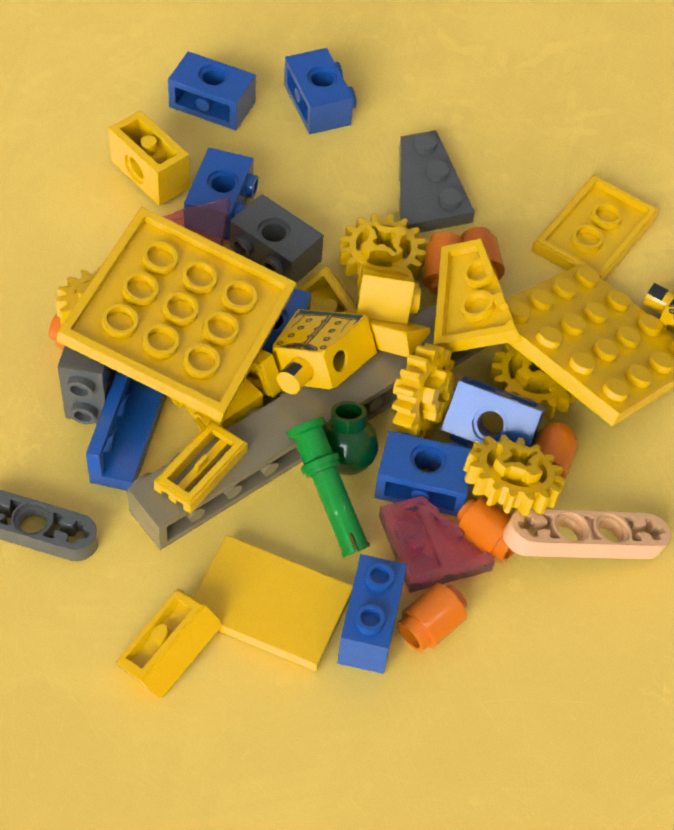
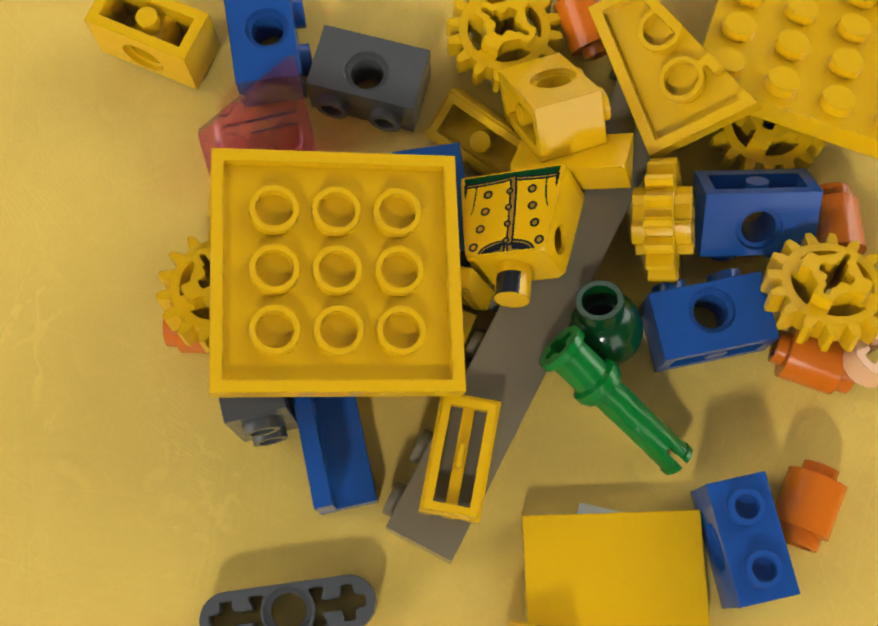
camera: 20 degrees left, 20 degrees up
clear pink wing [379,496,495,593] -> none

